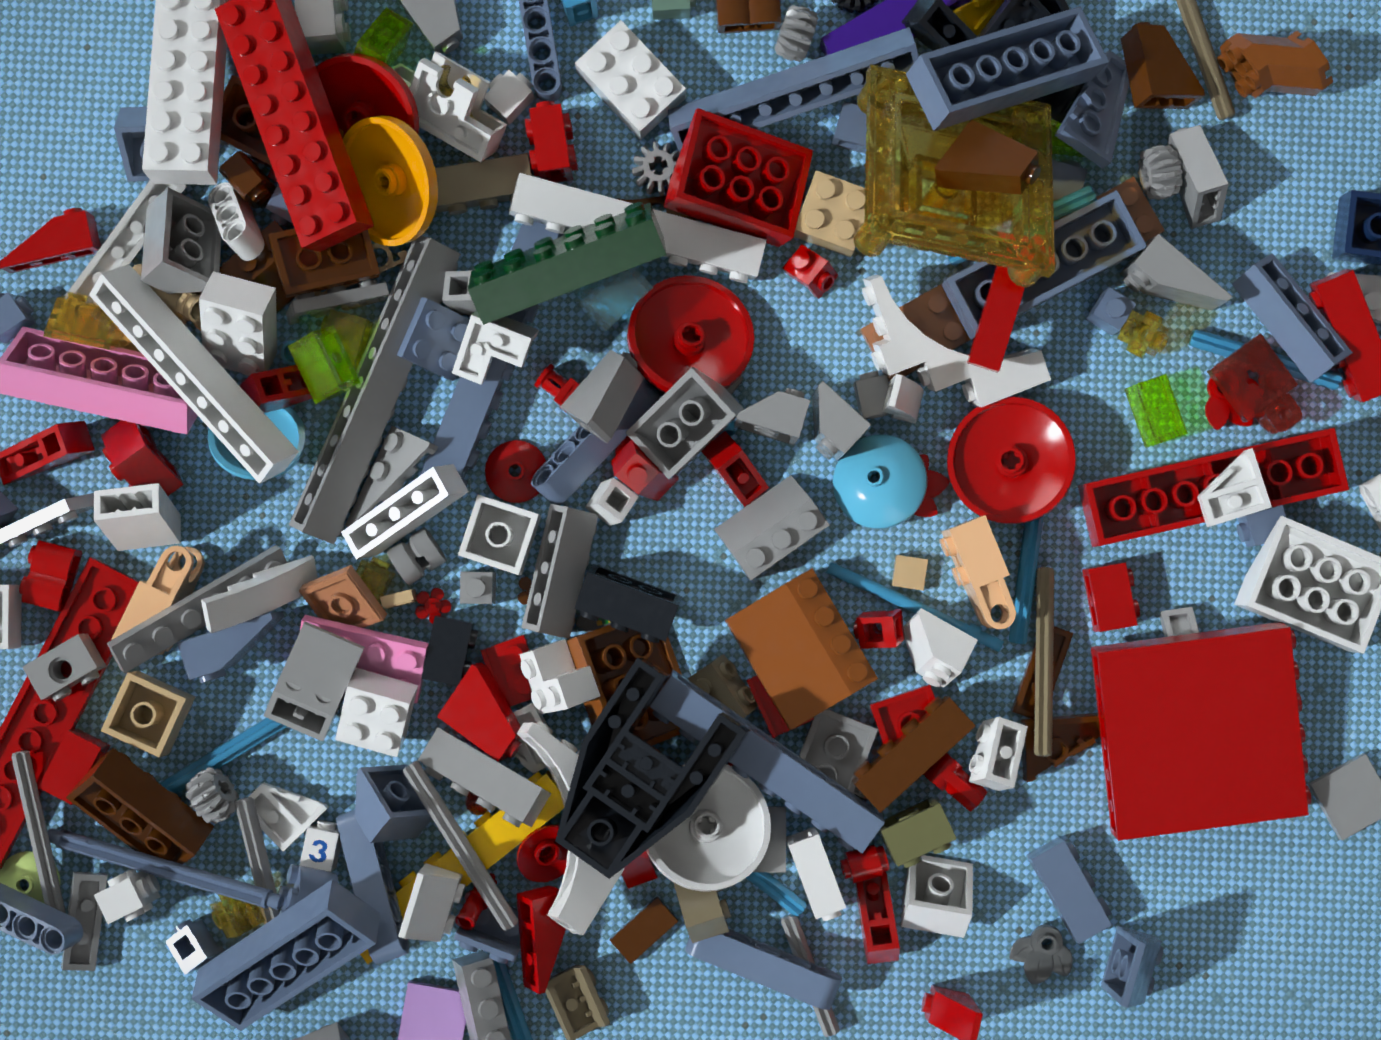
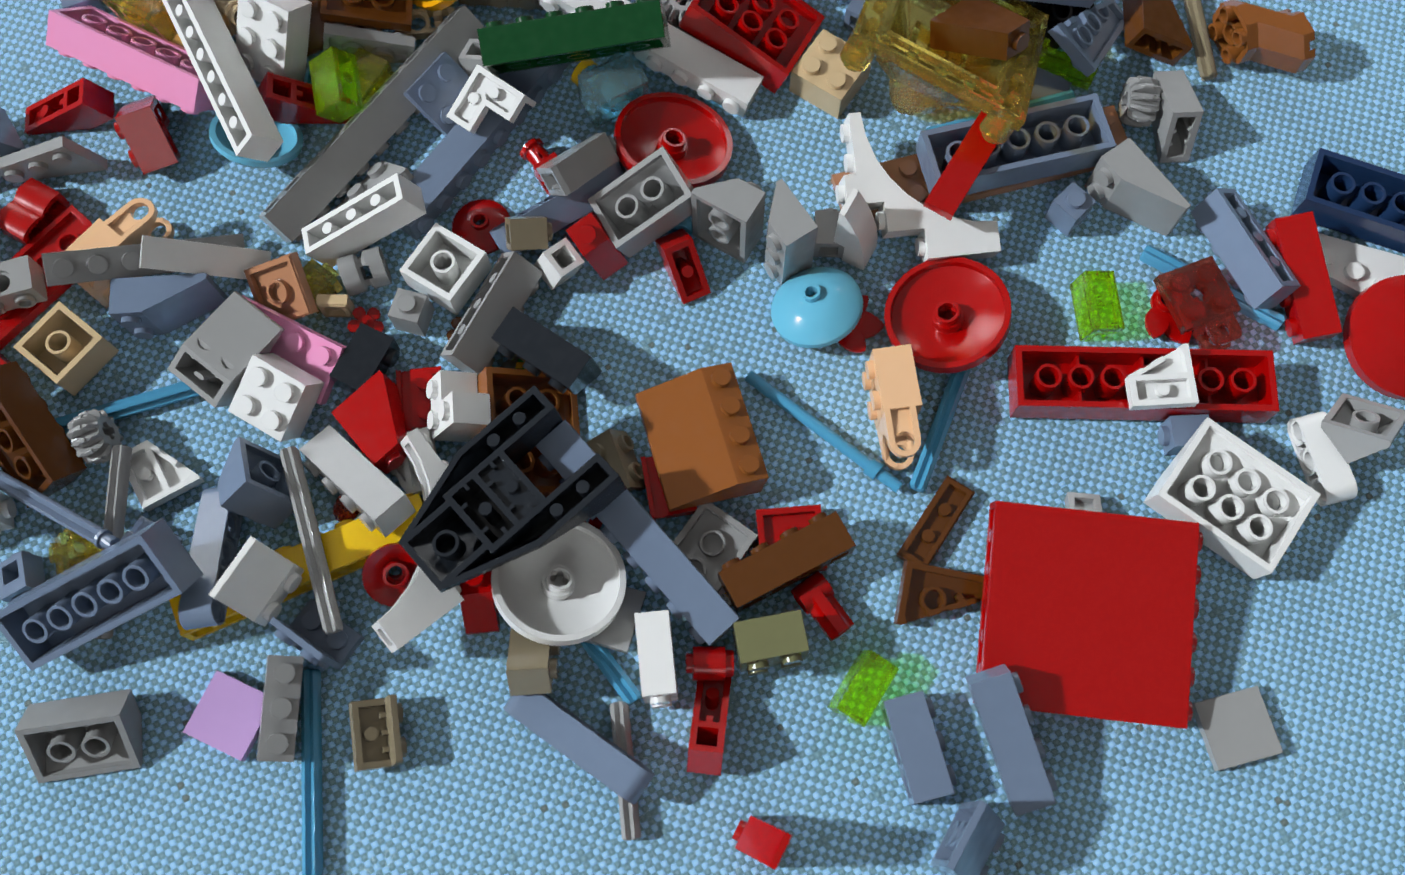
camera: 20 degrees right, 15 degrees down
white brick [94,483,181,551] -> none
white brick [300,820,341,872] -> none
red axle [455,873,497,930] -> none
red slope [516,885,566,994] -> none
reddish brown tile [610,896,678,964] -> none
light grey slope [714,475,829,581] -> none
red bracket [782,244,838,299] -> none
red brick [854,609,905,649] -> none
tan tile [891,555,928,591] -> none
white slope [901,855,973,938] -> none
white slope [904,608,978,688] -> none
white brick [969,717,1028,791] -> none
dark grey plate [1009,924,1073,984] -> none
dark tan axle [1034,567,1054,757] -> none
red brick [1082,562,1140,632] -> none
clear yellow brick [1117,310,1170,358] -> none
none -> dark tan brick [505,216,553,251]
none -> clear neon green hinge [827,650,899,727]
none -> sand blue brick [965,664,1058,817]

